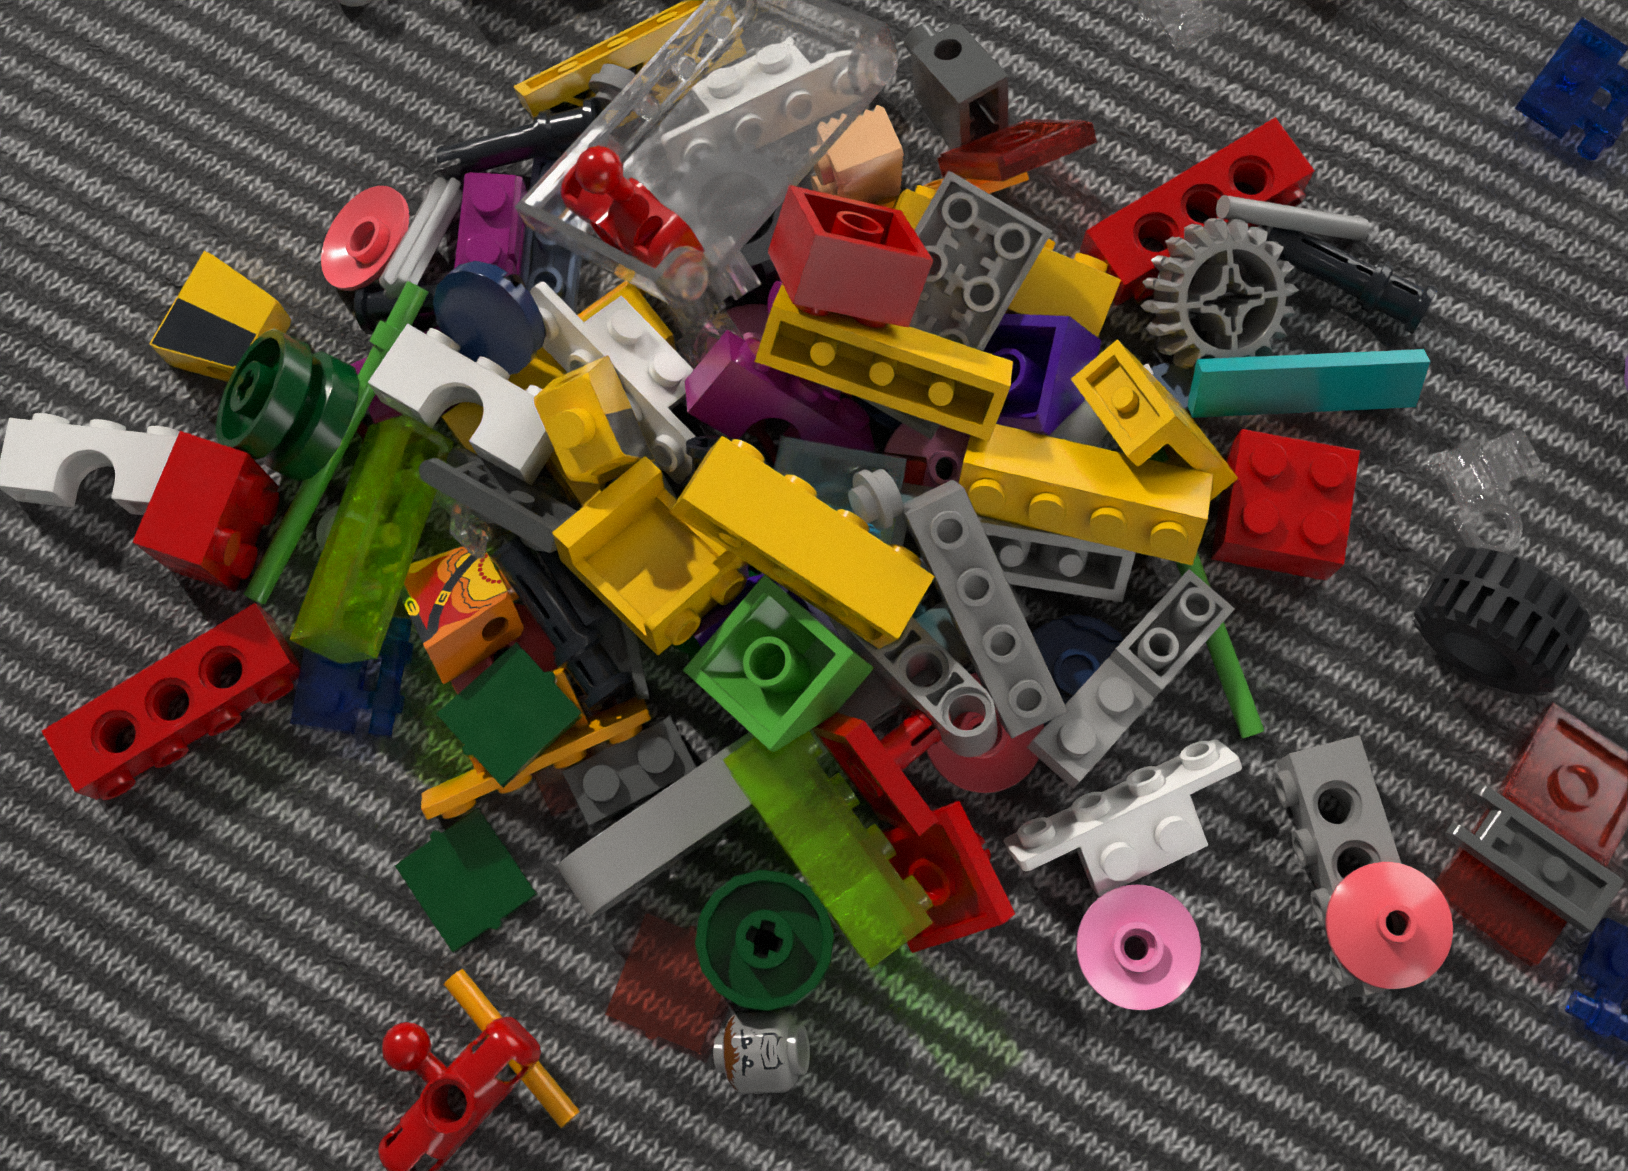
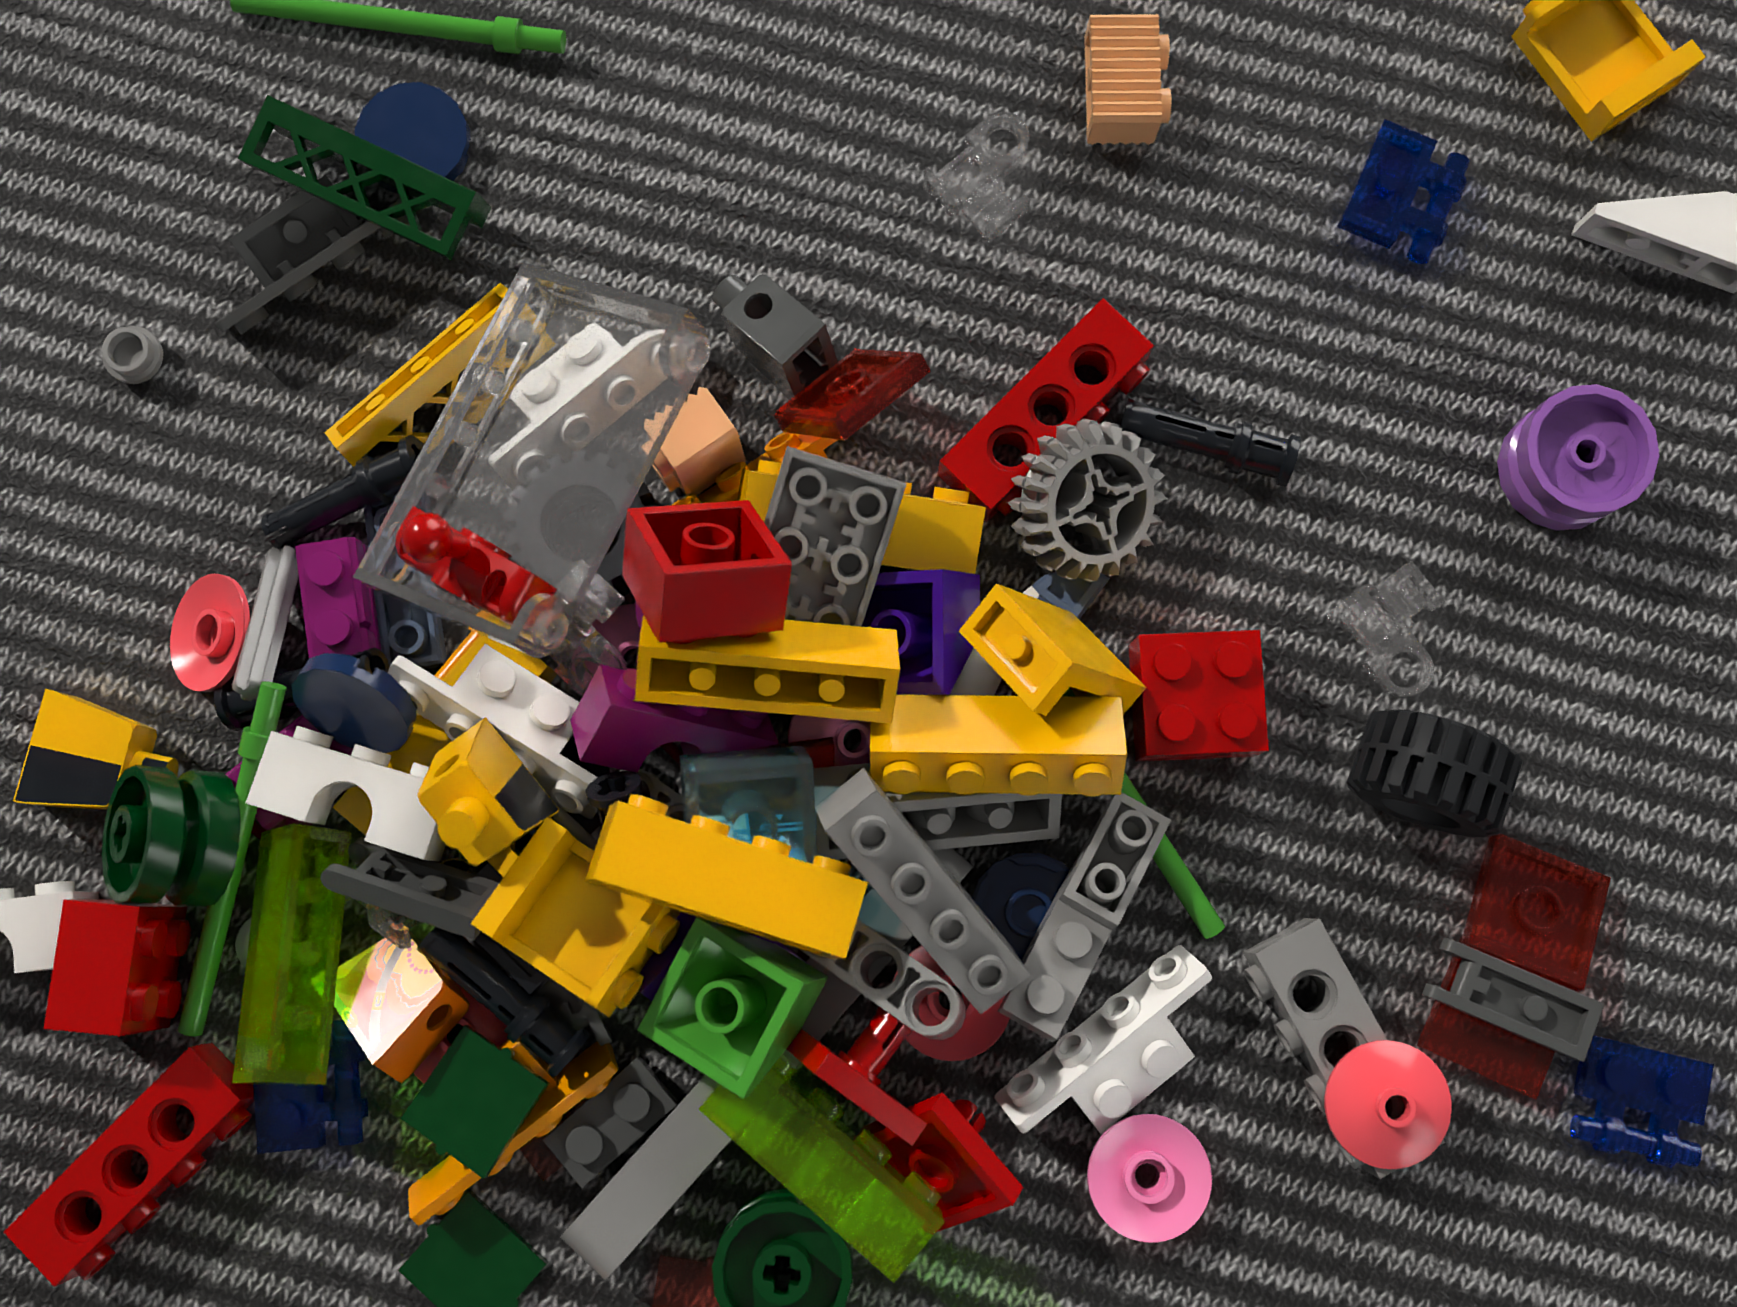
camera: 15 degrees left, 5 degrees up
light grey plate [588,64,644,114] -> none
light grey plate [848,469,904,531] -> none
teal tile [1187,349,1430,418] -> none
light grey bar [1216,195,1370,241] -> none

